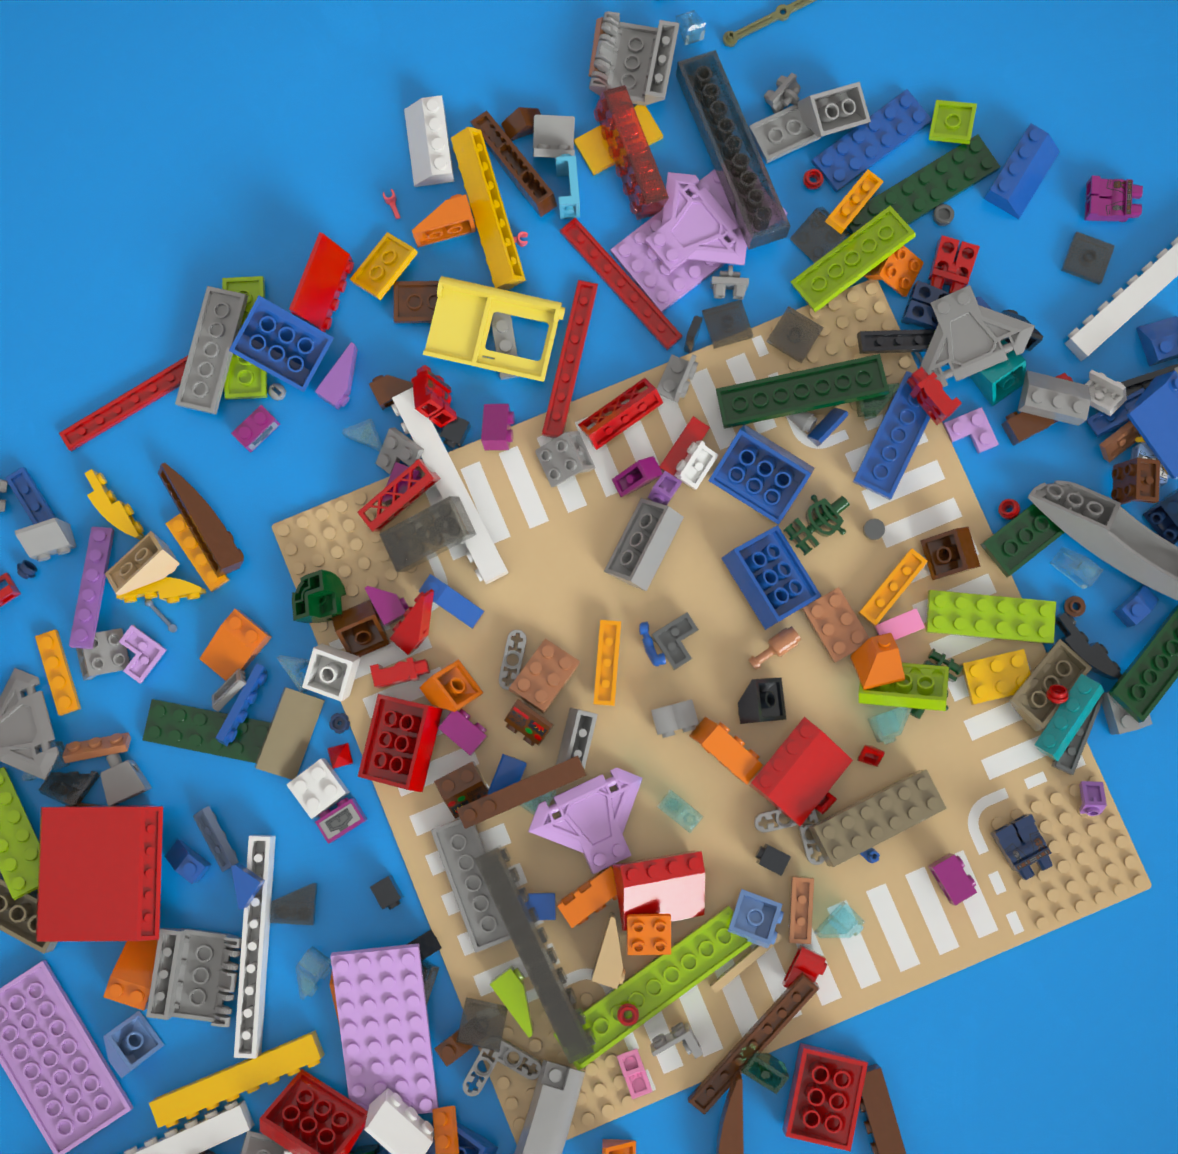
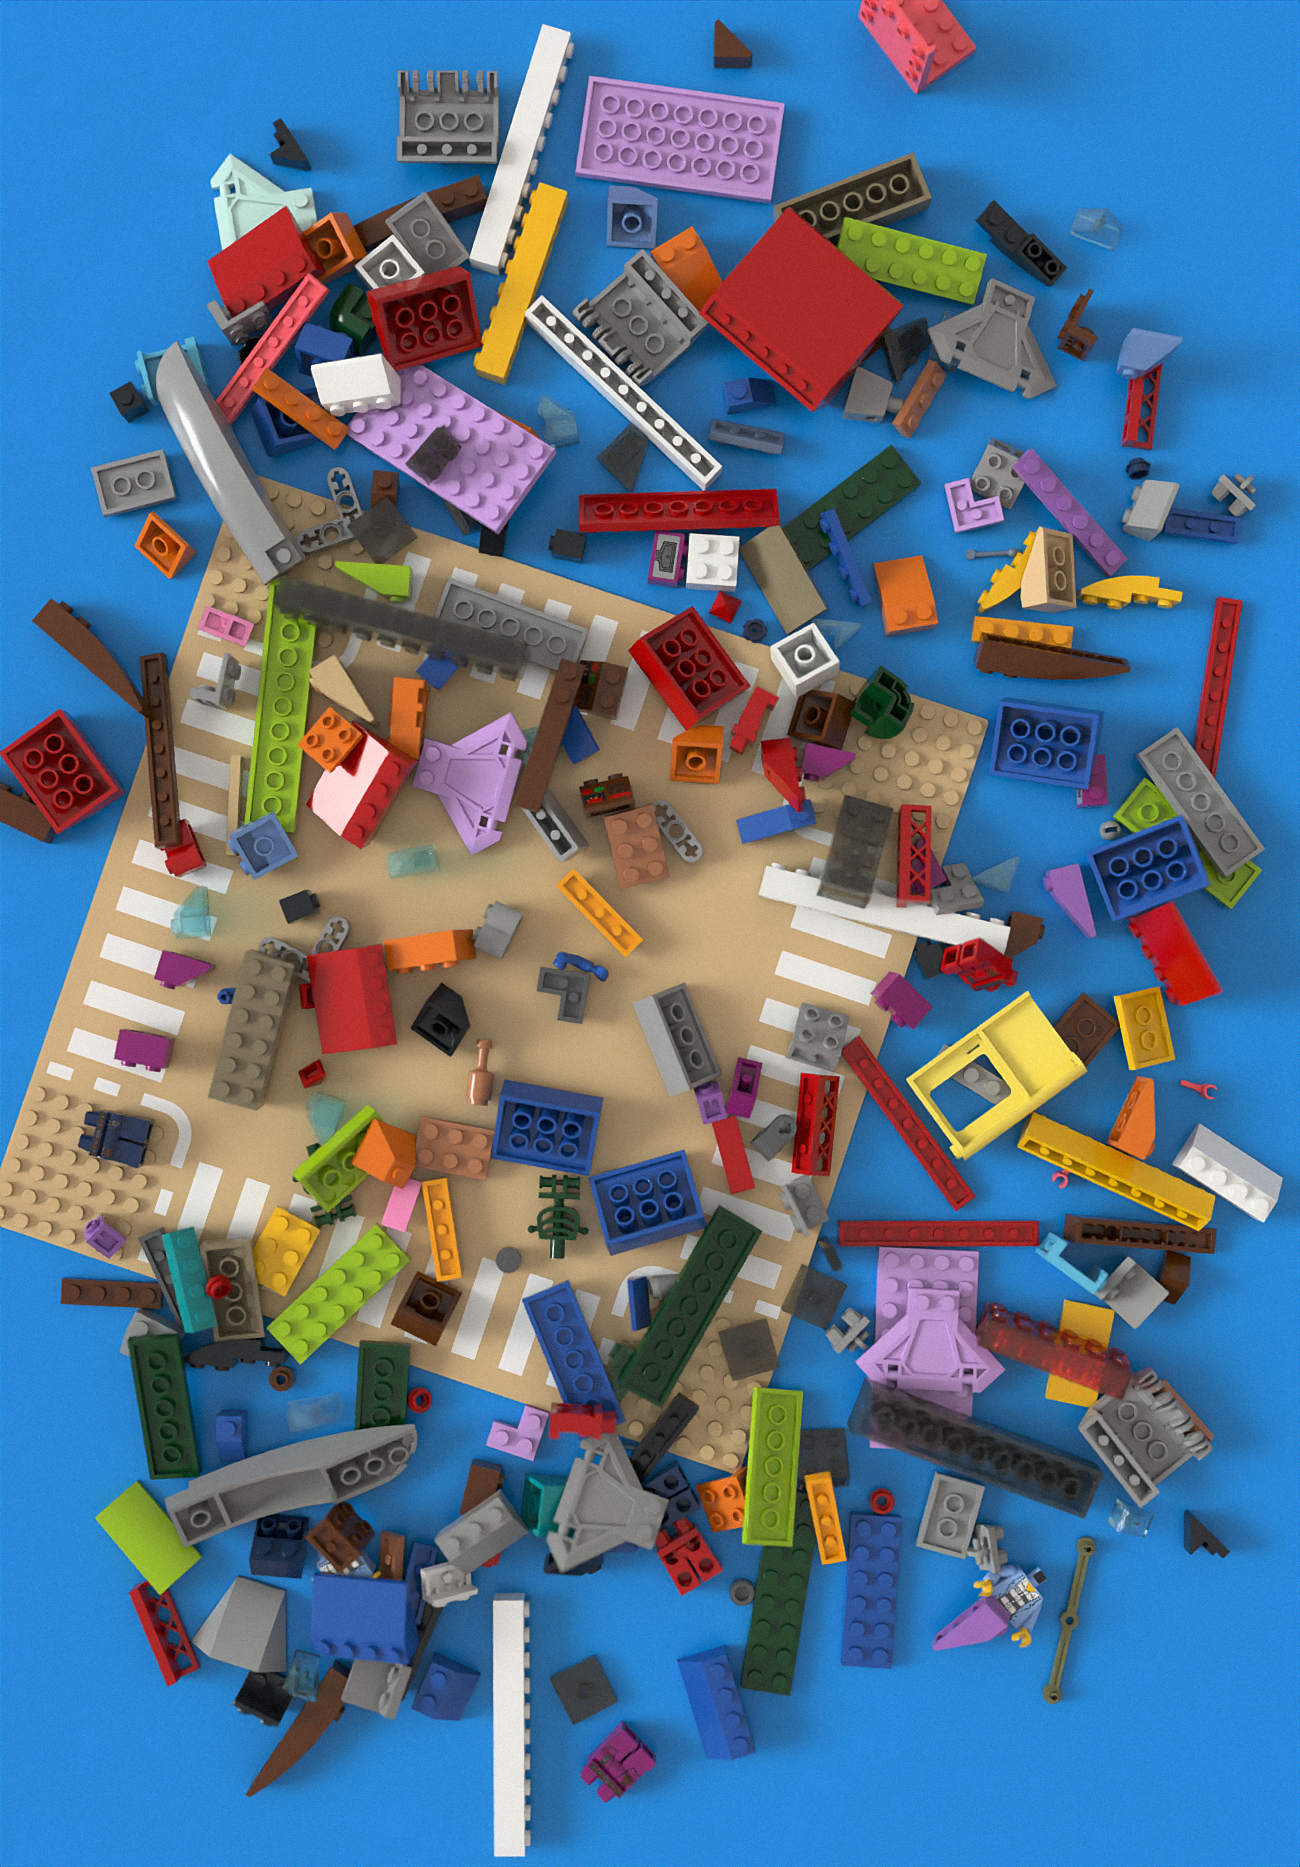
camera: 125 degrees right, 5 degrees up
light orange plate [35,630,81,716] -> none
light grey tile [212,668,246,712] -> none
blue slope [231,864,265,910] -> none
magenta brick [438,708,488,756] -> none
red plate [617,1003,639,1026] -> none
white bracket [674,440,718,490] -> none
clear green slope [741,1053,789,1094] -> none
nougat plate [788,876,814,944] -> none
light grey slope [797,82,871,137] -> none
lime plate [929,100,977,144] -> none
none -> reddish brown plate [60,1277,163,1309]
none -> magenta slope [154,950,216,989]
none -> clear smoke bracket [405,425,462,485]
none -> red plate [579,489,780,533]
none -> dark grey piece [750,1114,797,1161]
none -> medium lavender slope [932,1594,1010,1651]
none -> torso [974,1565,1047,1648]
none -> blue slope [989,697,1104,790]

